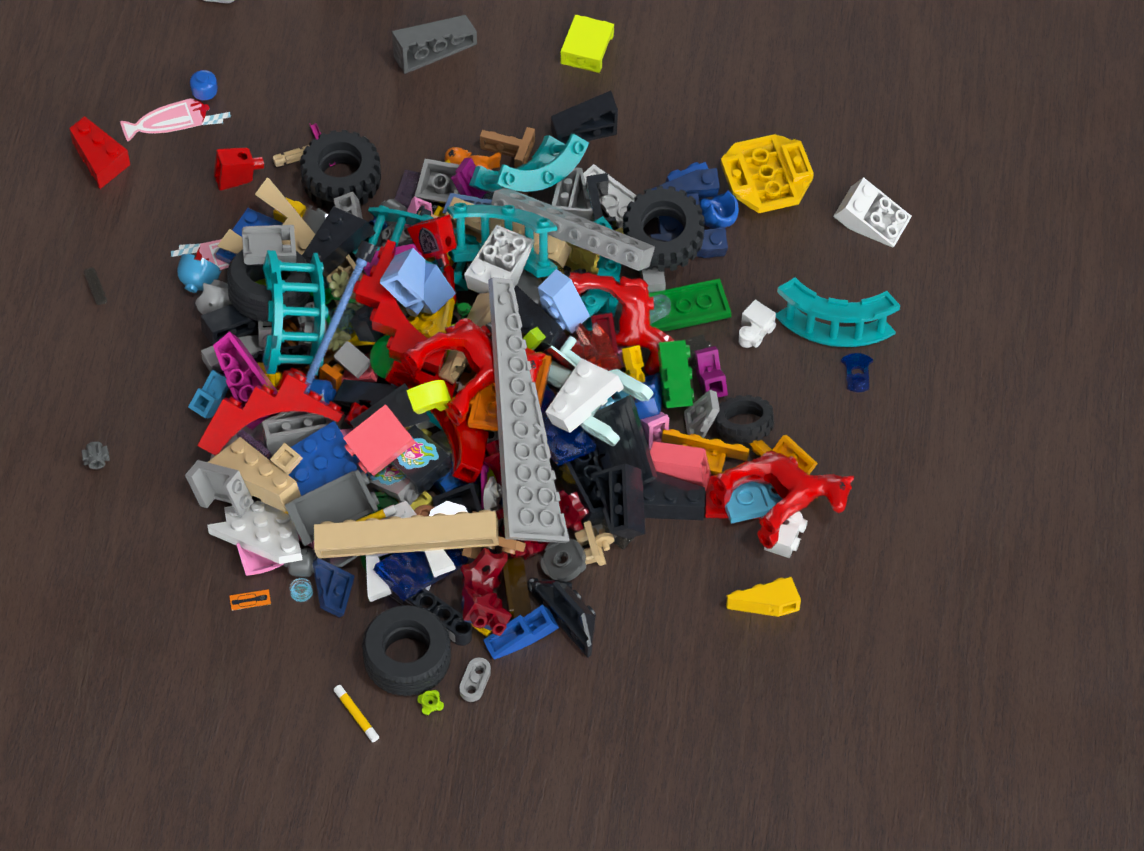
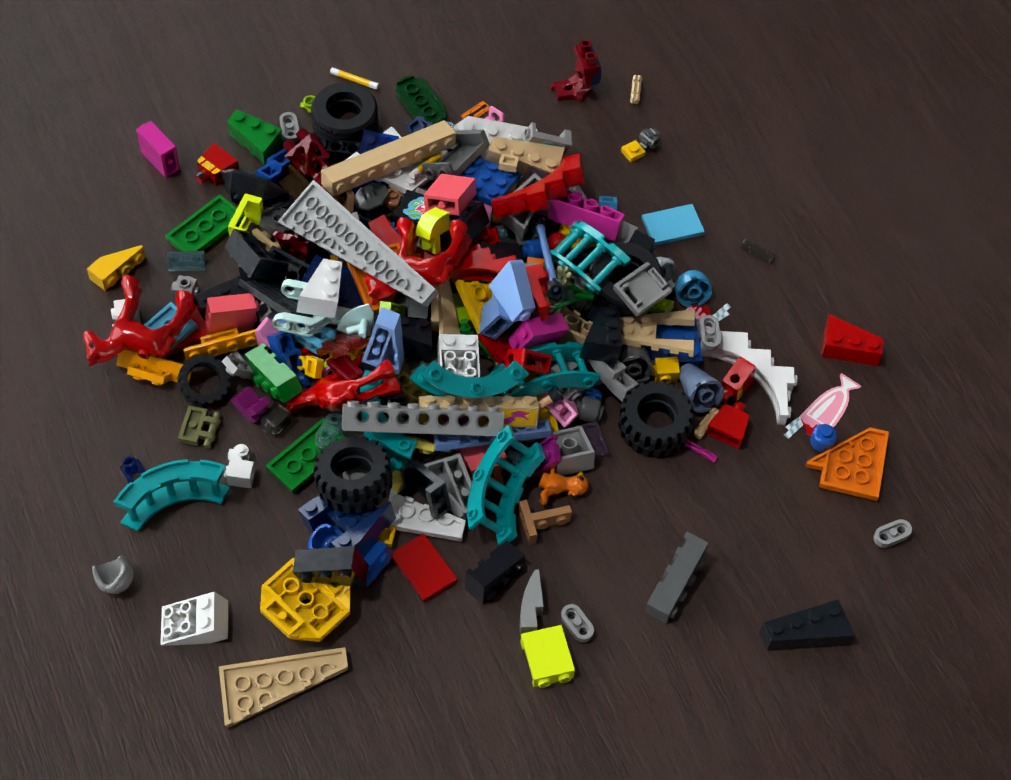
camera: 145 degrees right, 0 degrees up
none -> light grey piece [92,555,134,594]
none -> dark pink brick [136,121,180,178]
none -> green plate [165,194,245,253]
none -> clear light blue tile [166,251,206,271]
none -> light grey brick [171,275,200,303]
none -> olive plate [178,406,221,449]
none -> red torso [195,143,239,185]
none -> tan wing [219,647,348,729]
none -> green wedge [227,109,283,165]
none -> neon yellow panel [228,193,263,237]
none -> black wedge [292,546,369,587]
none -> red tile [391,533,458,603]
none -> dark green tile [395,76,447,124]
none -> light grey slope [520,569,544,636]
none -> dark red hips [550,39,602,103]
none -> light grey plate [561,604,594,642]
none -> yellow plate [621,140,645,163]
none -> tan axle [630,75,642,105]
none -> medium azure tile [641,204,705,246]
none -> sand blue cone [679,363,724,413]
none -> light grey plate [699,315,721,351]
none -> white arch [700,331,797,425]
none -> red torso [706,402,749,450]
none -> orange wing [806,427,889,501]

